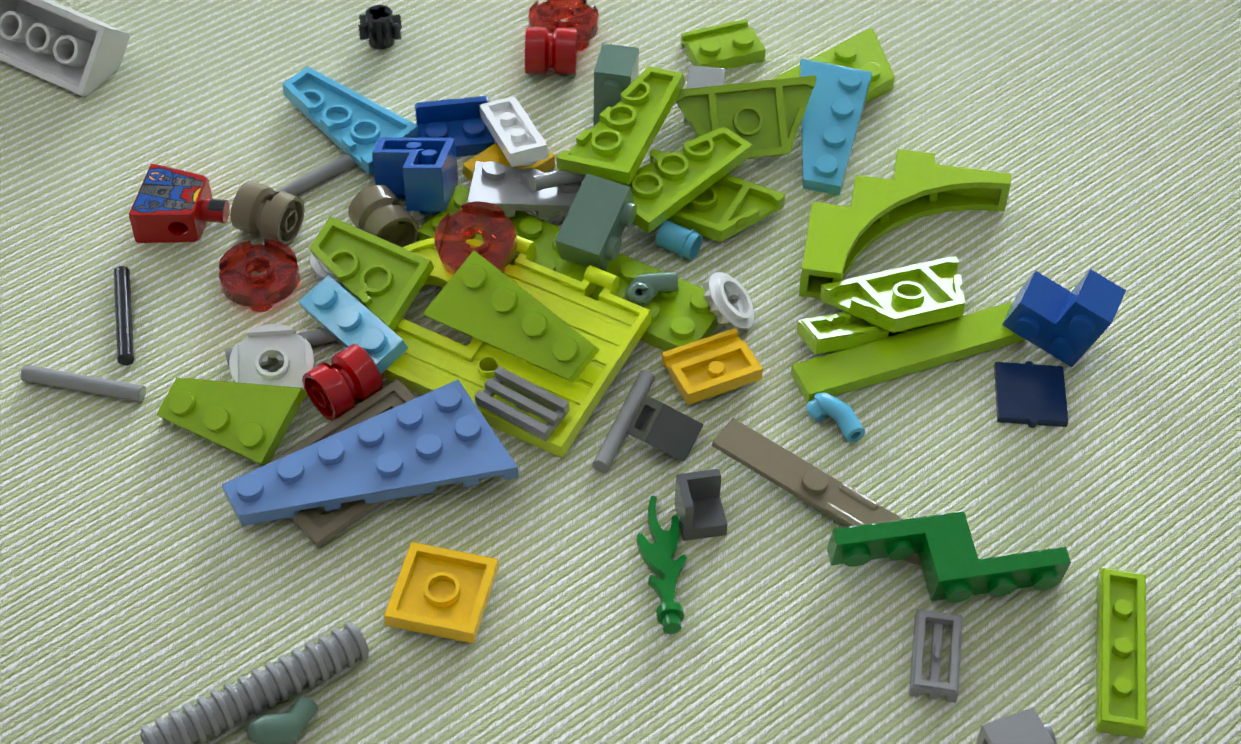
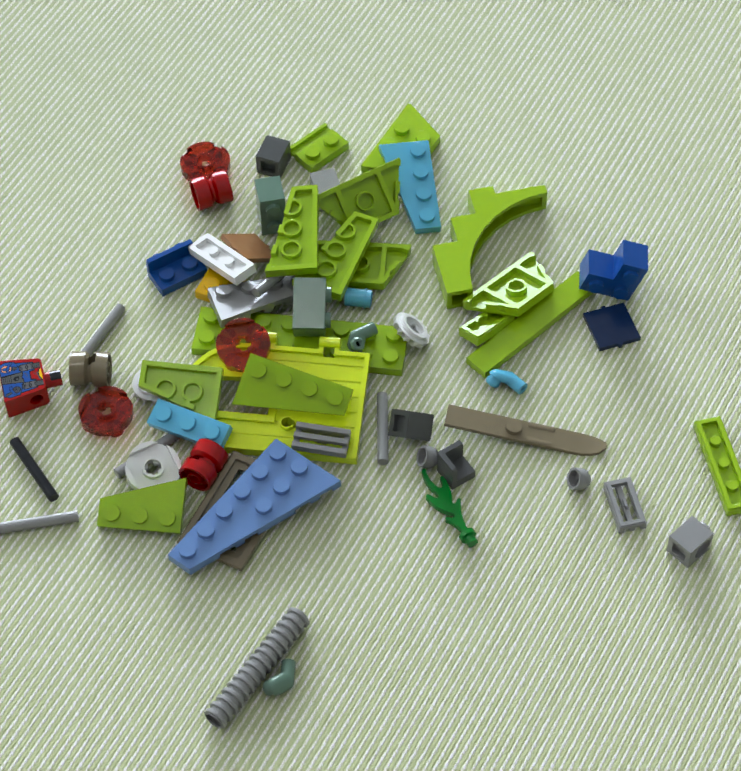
camera: 20 degrees left, 5 degrees up
medium azure wing [282,66,418,175] -> none
dark tan wheel [348,185,419,247] -> none
black gear [358,5,402,50] -> none
blue brick [372,138,458,215] -> none
yellow plate [384,542,499,644] -> none
yellow plate [661,328,763,405] -> none
green bracket [827,511,1071,603] -> none
none -> medium nougat piece [220,234,271,263]
none -> dark grey panel [256,135,291,178]
none -> light grey hinge [416,445,438,468]
none -> light grey hinge [567,467,591,490]

